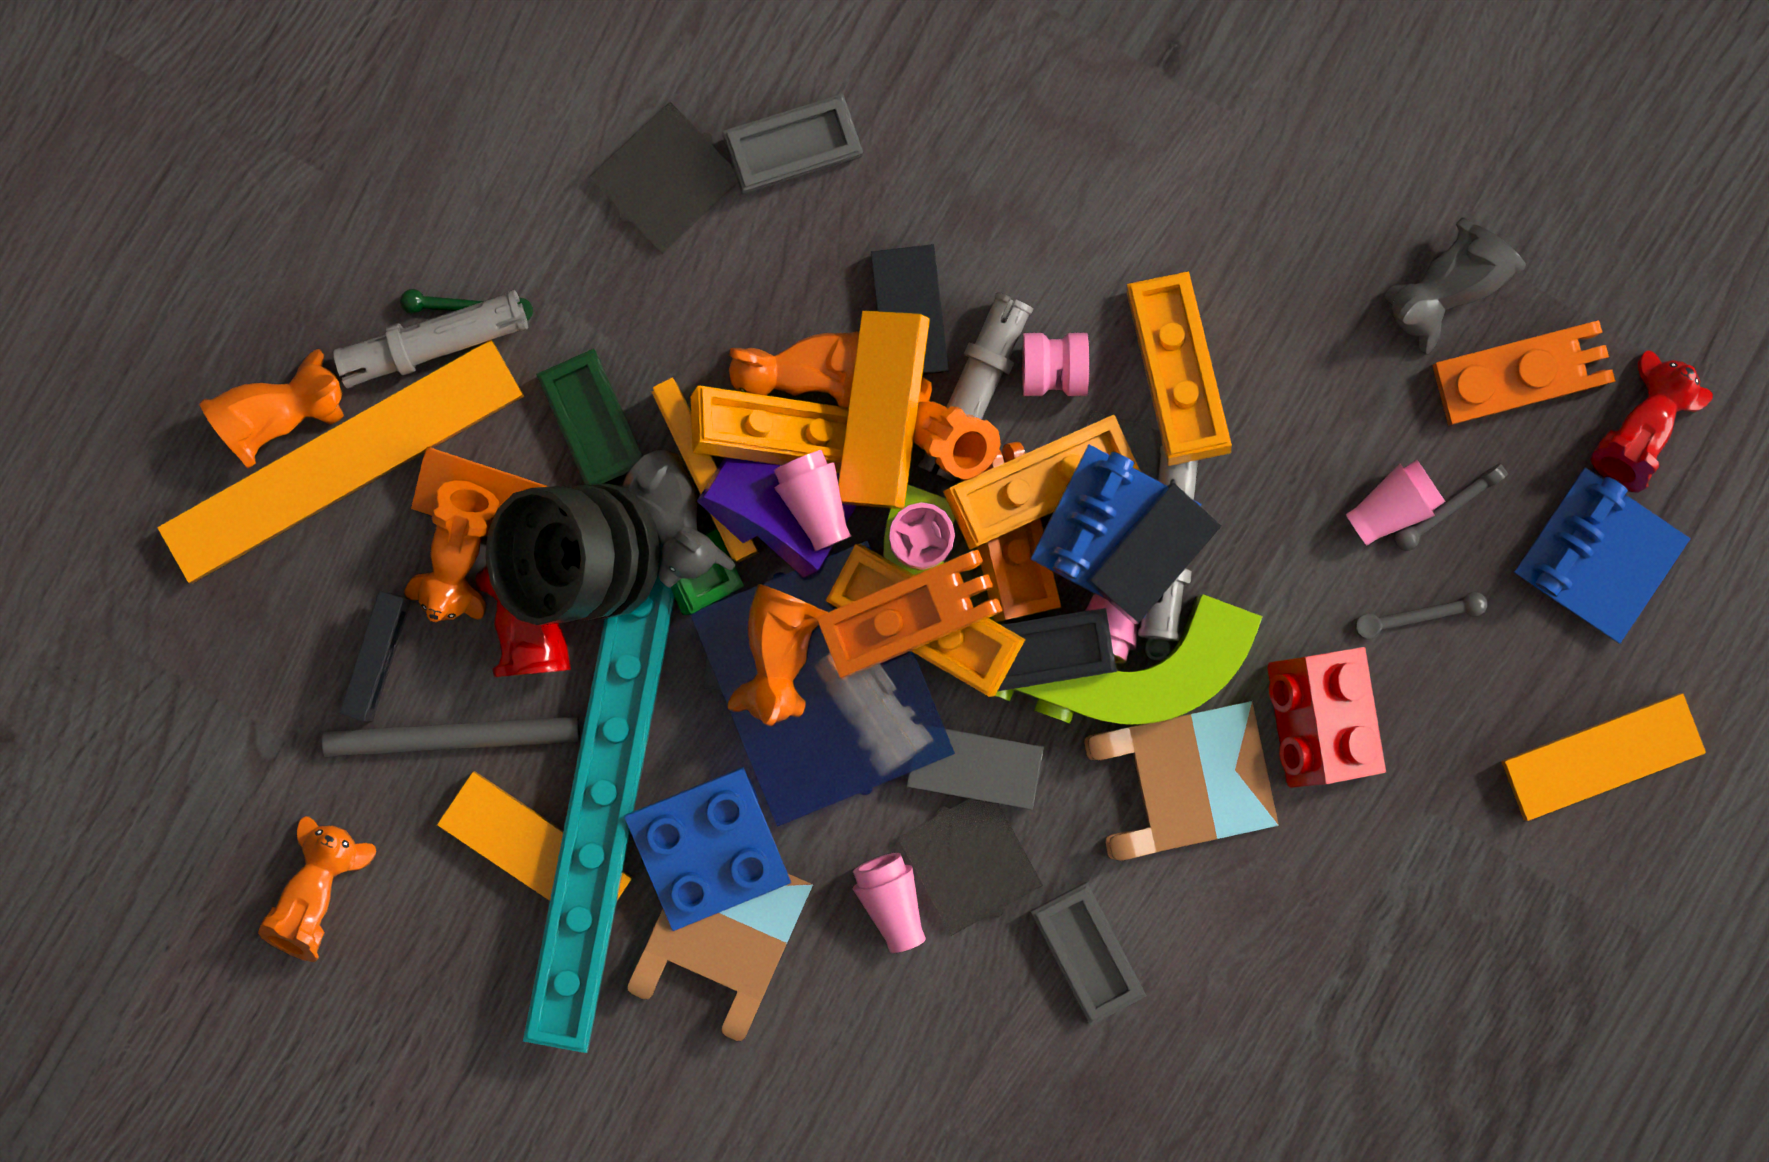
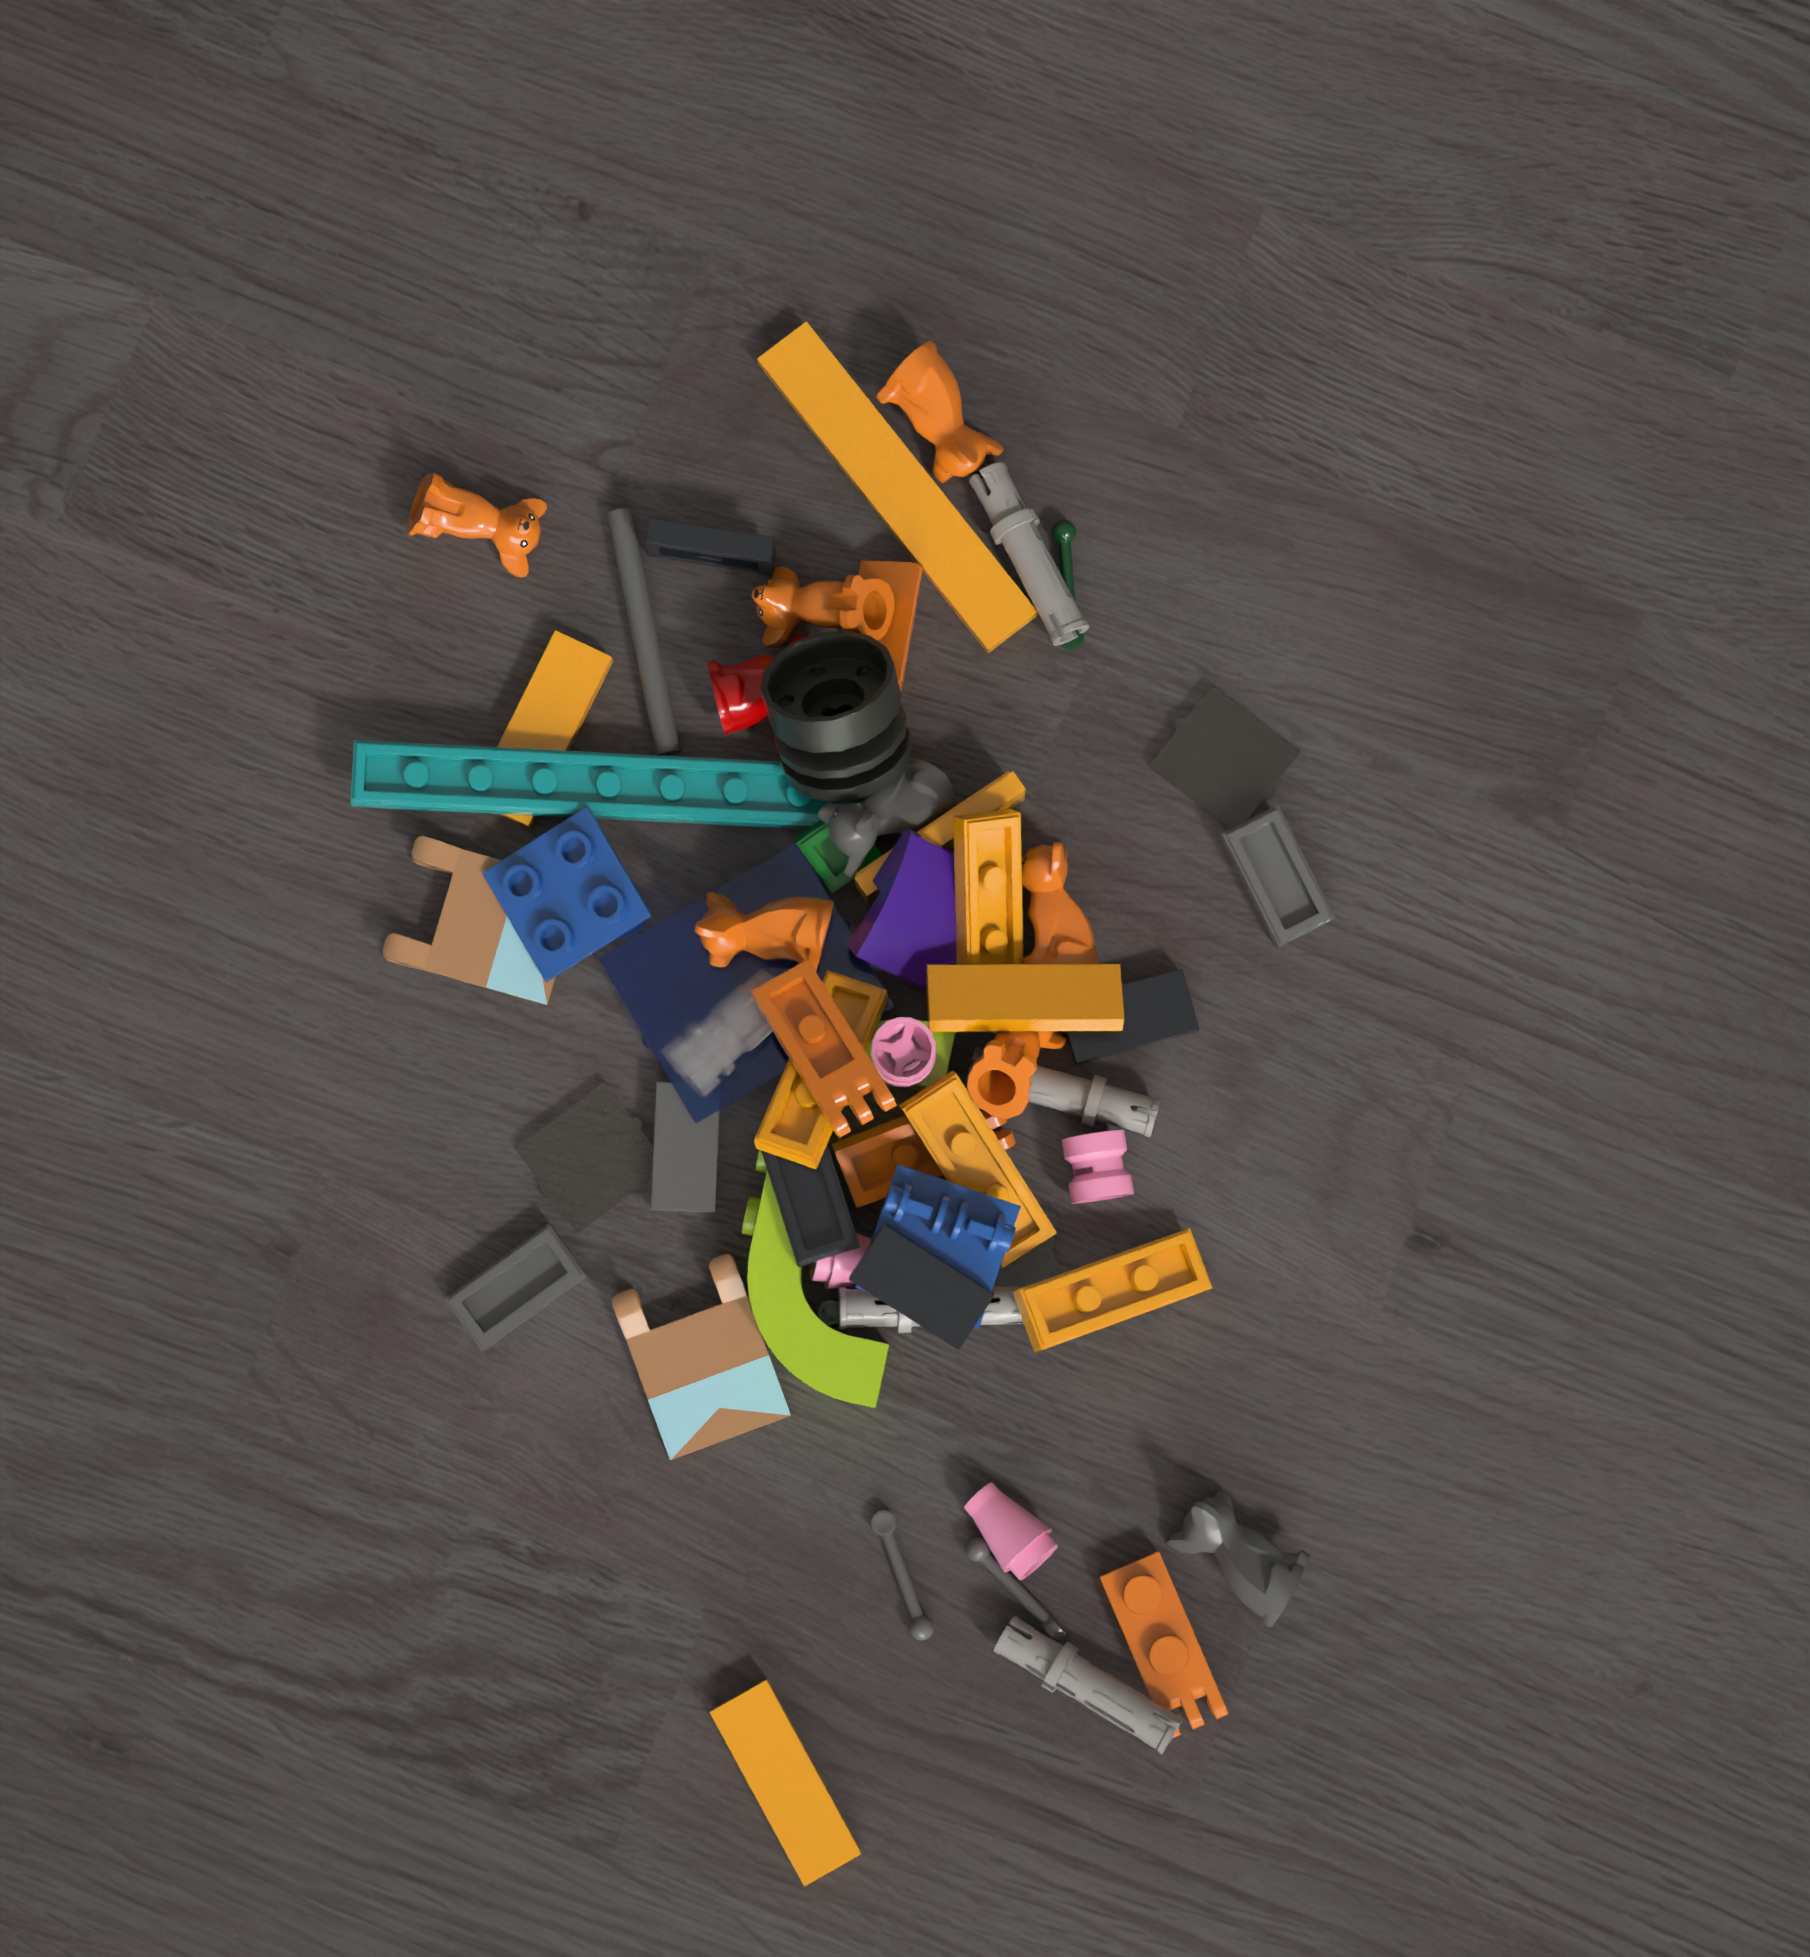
camera: 90 degrees right, 5 degrees down
dark green tile [536,348,643,486] -> none
bright pink cone [774,450,851,551] -> none
bright pink cone [853,853,926,953] -> none
bracket [1267,647,1386,788] -> none
blue hinge [1514,468,1691,644] -> none
red animal [1590,350,1713,493] -> none
none -> light grey pin [994,1615,1183,1754]

